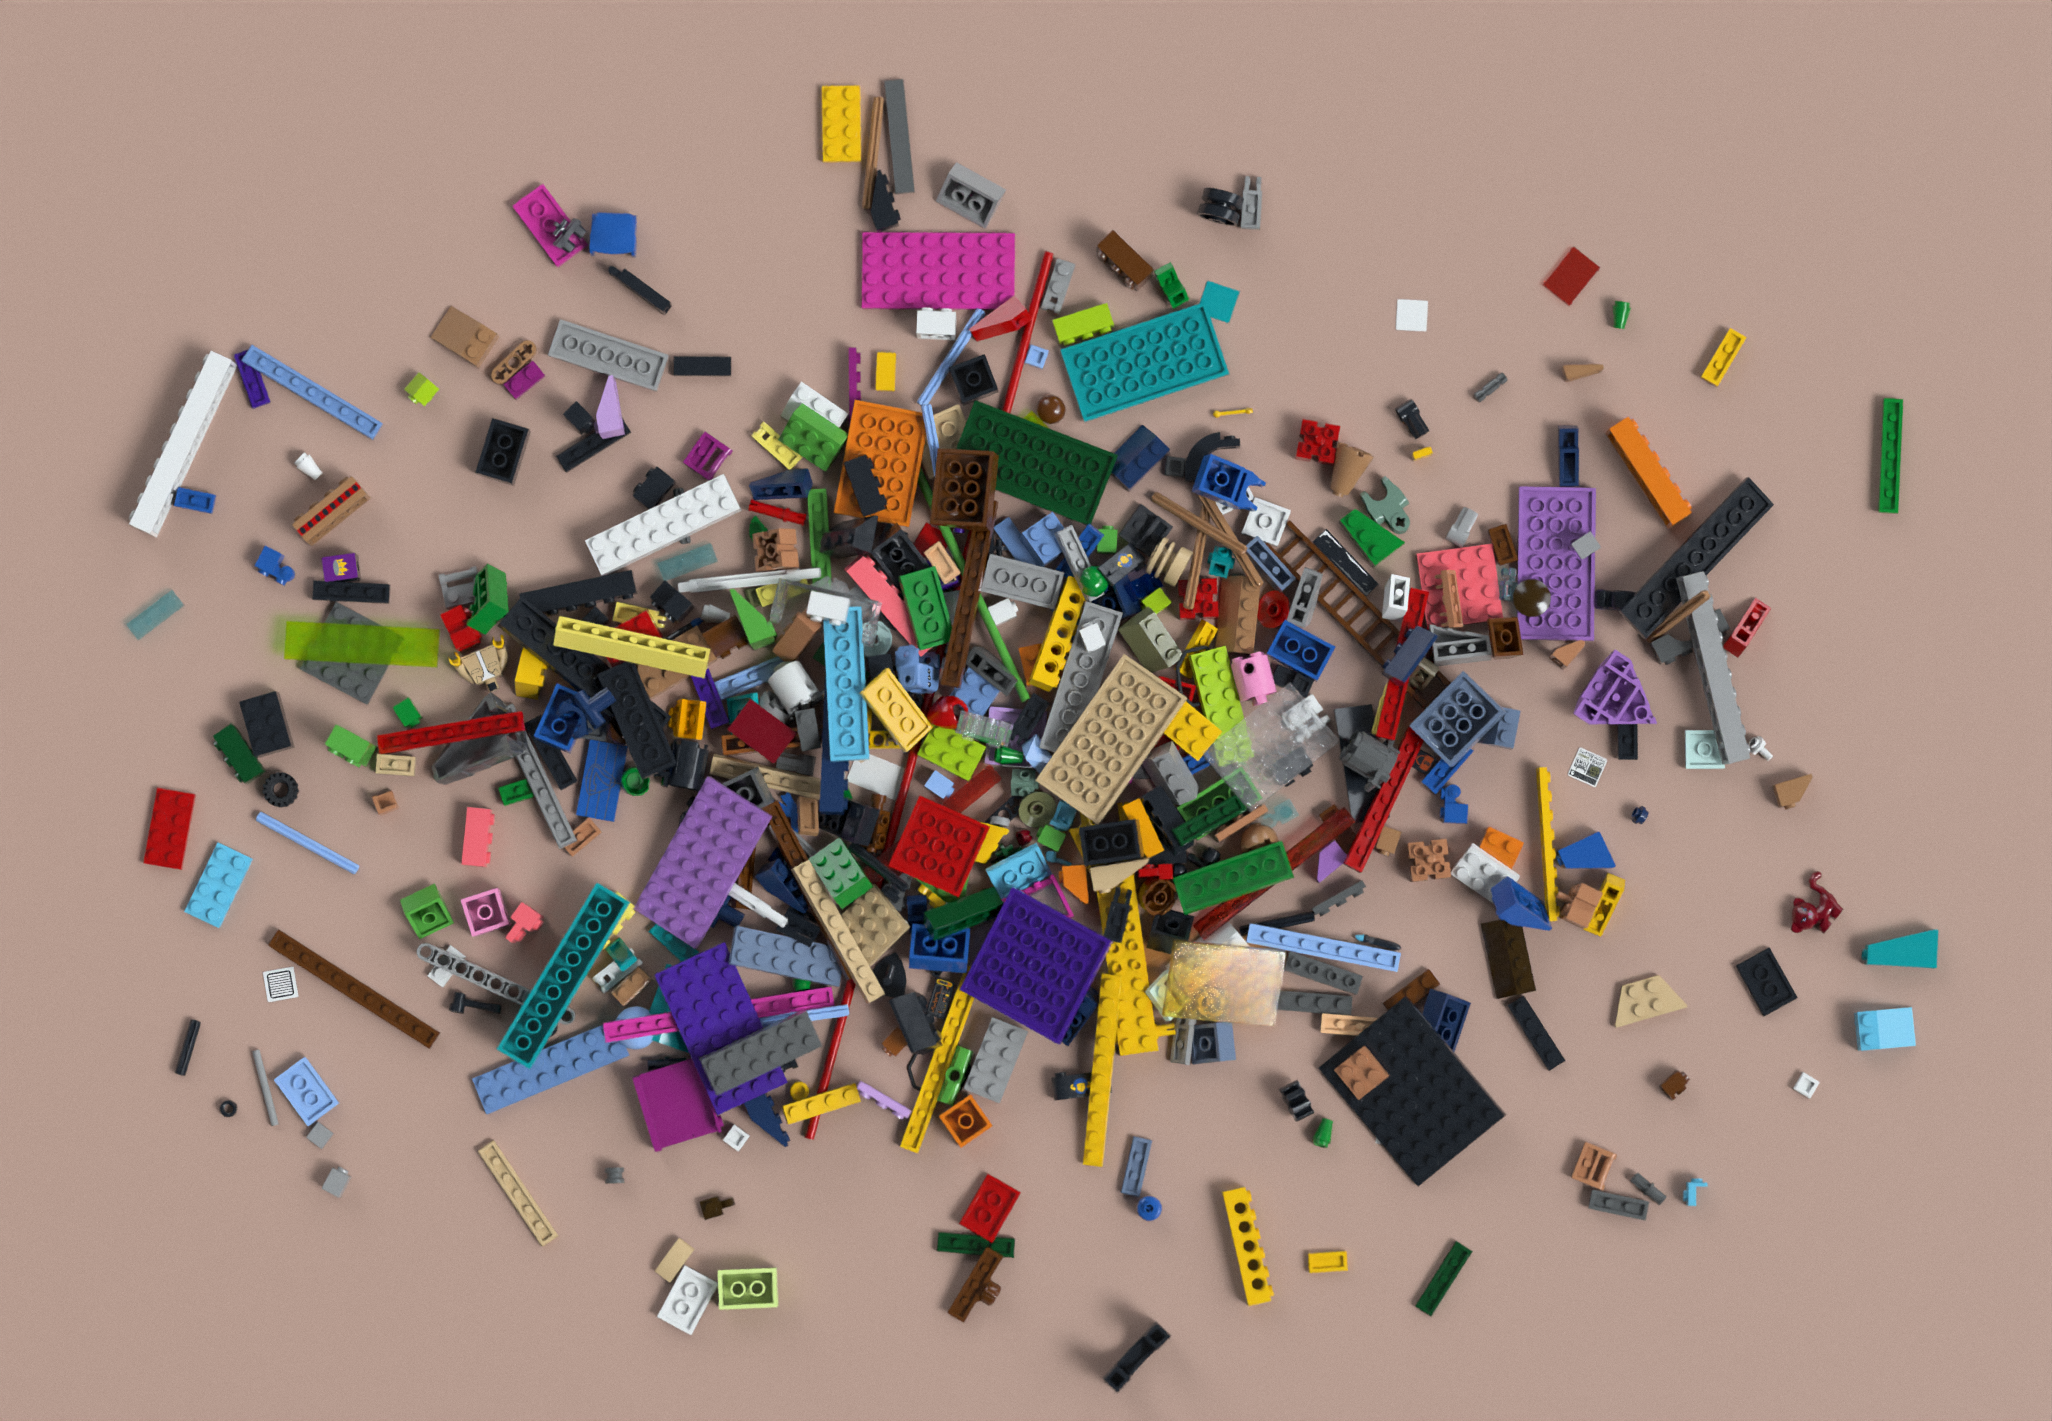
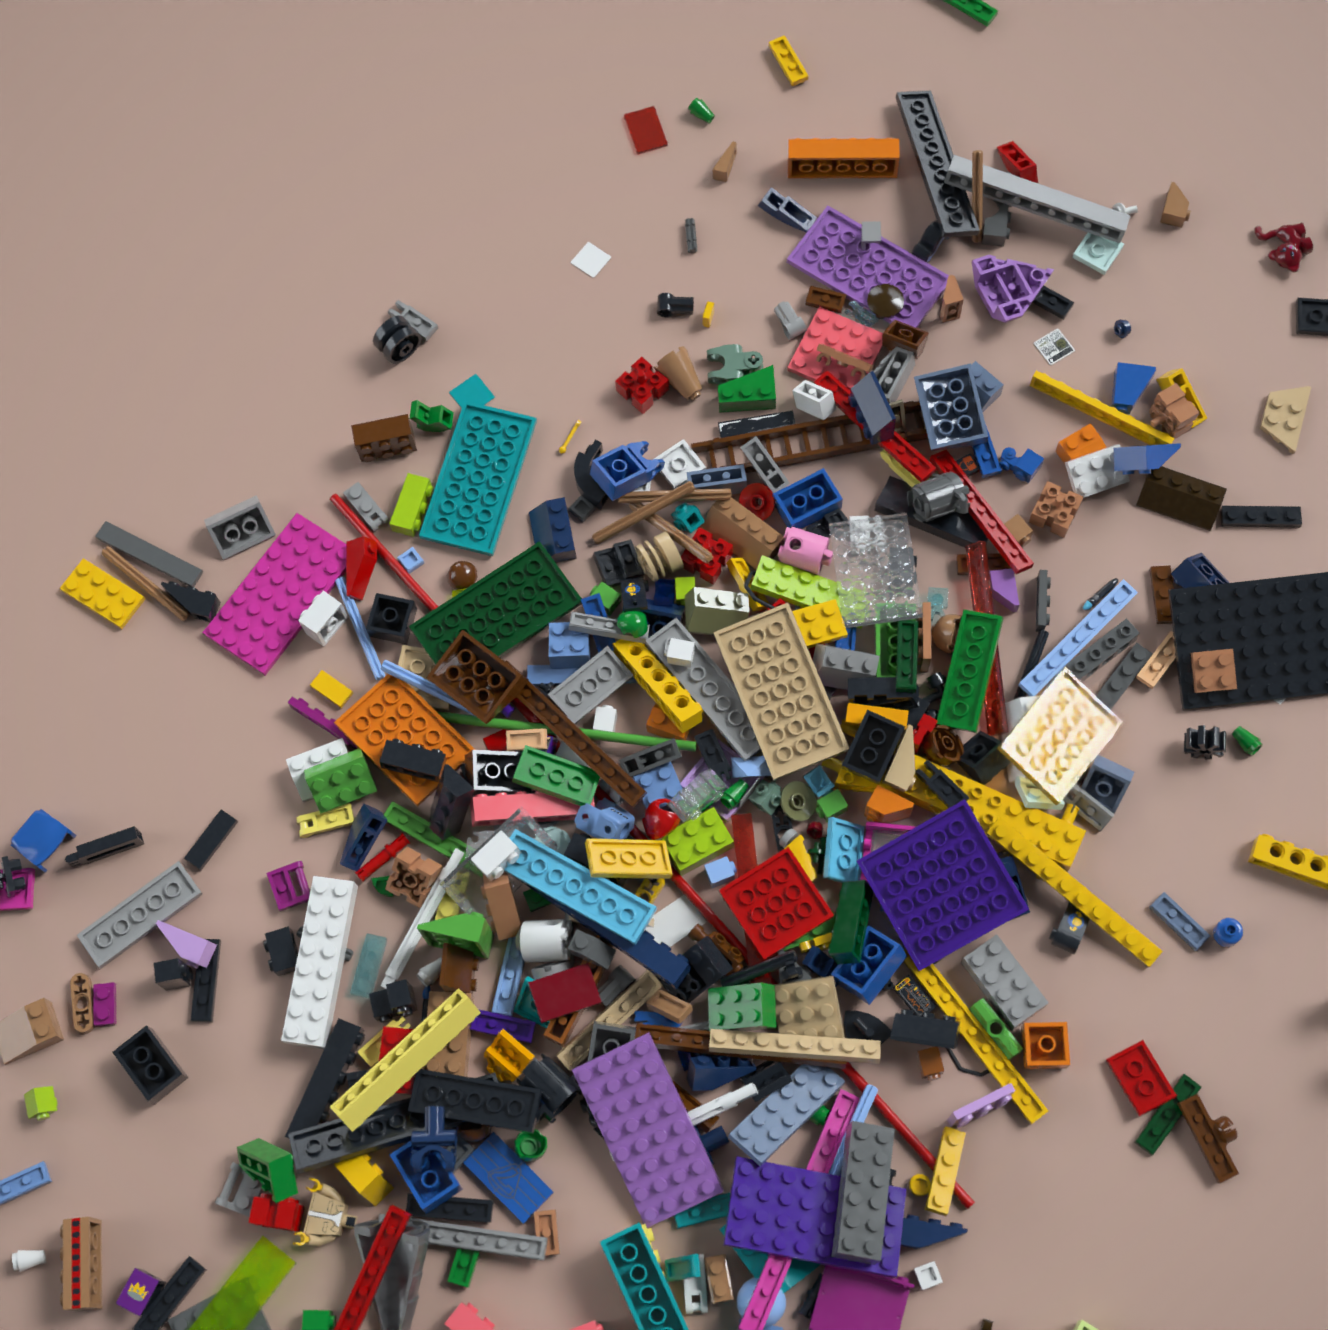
camera: 55 degrees left, 15 degrees down
medium azure hand [1046,851,1072,866] -> none

